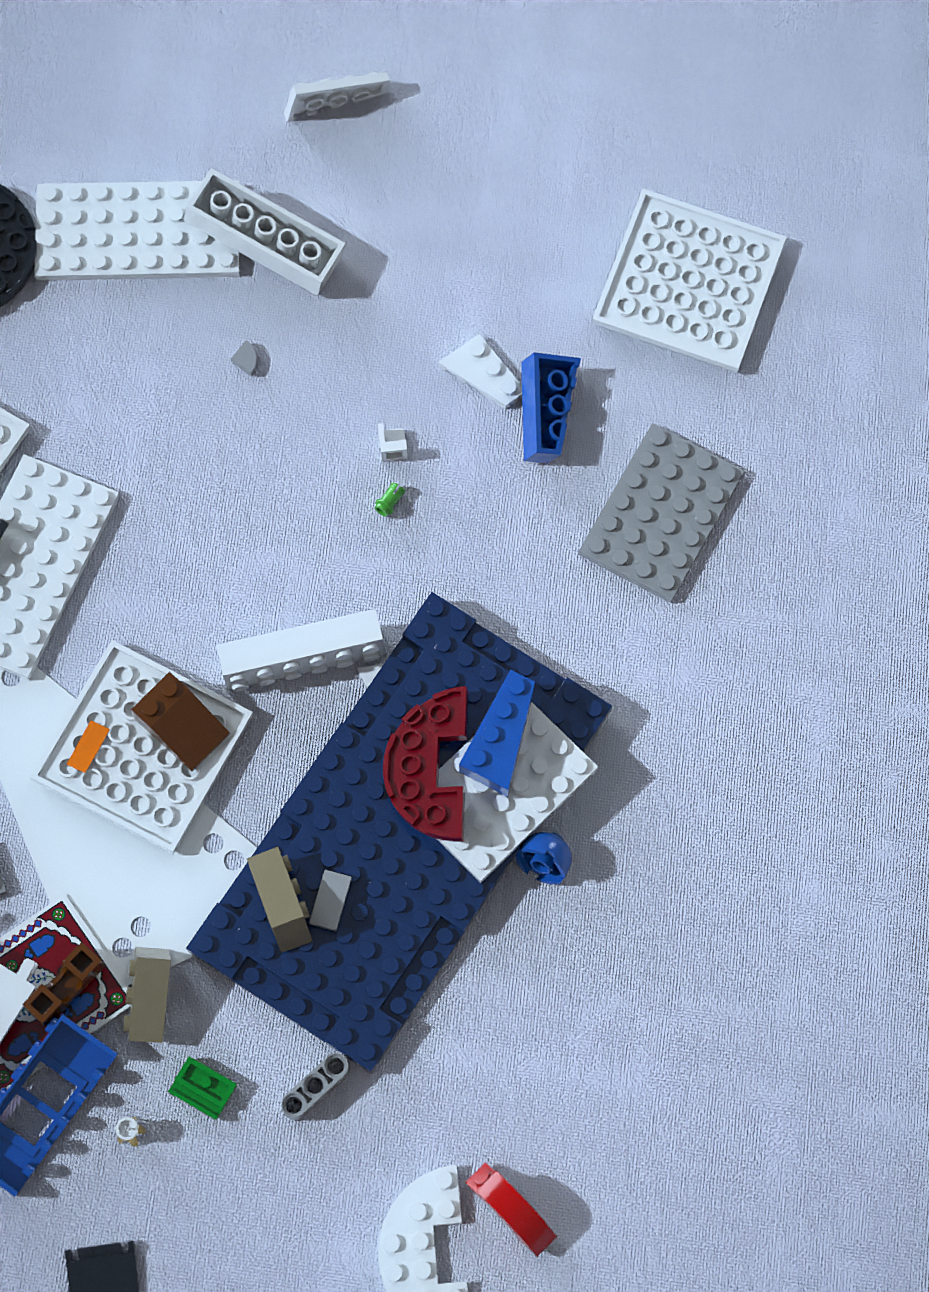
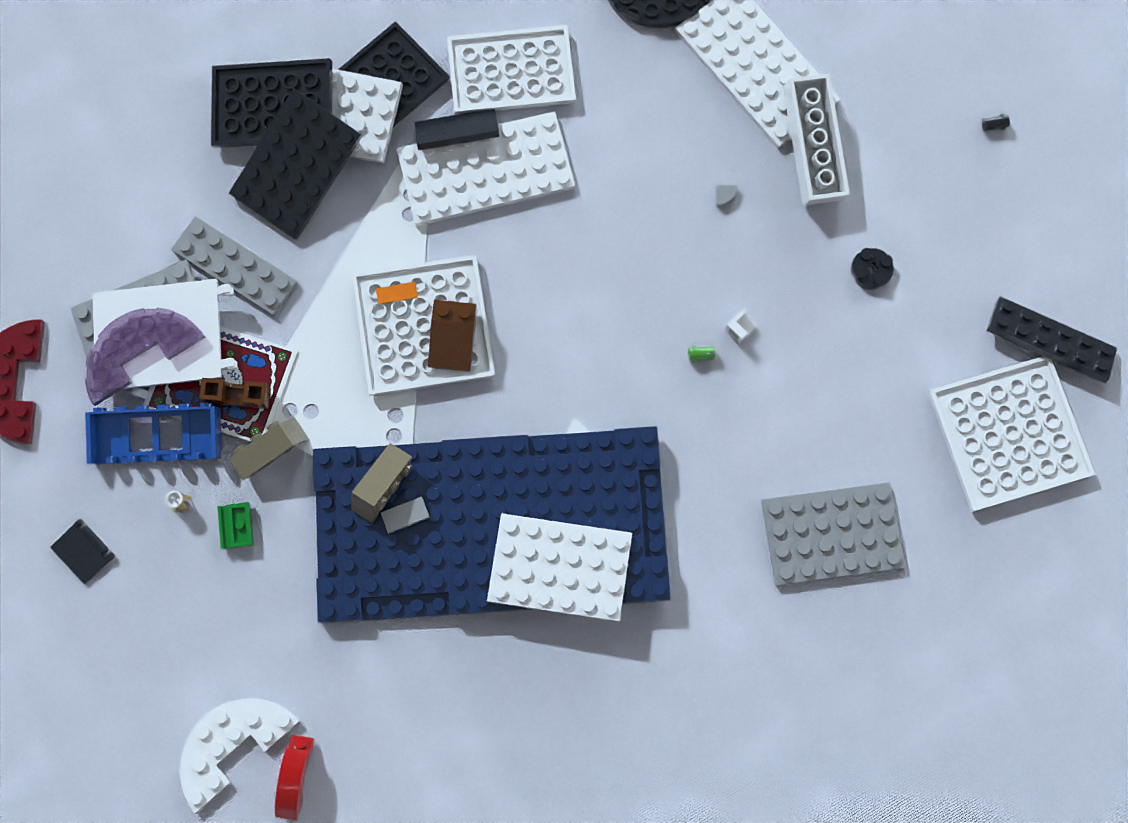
camera: 55 degrees right, 5 degrees up
white brick [216,609,384,692] -> none
light grey beam [281,1053,349,1121] -> none
white wing [284,72,390,122] -> none
dark red plate [383,686,469,842] -> none
white wing [438,334,522,409] -> none
blue wedge [459,669,535,797] -> none
blue cylinder [515,832,572,885] -> none
blue wedge [521,352,581,464] -> none
none -> black plate [850,248,894,290]
none -> black pin [982,114,1010,132]
none -> black plate [986,296,1117,383]

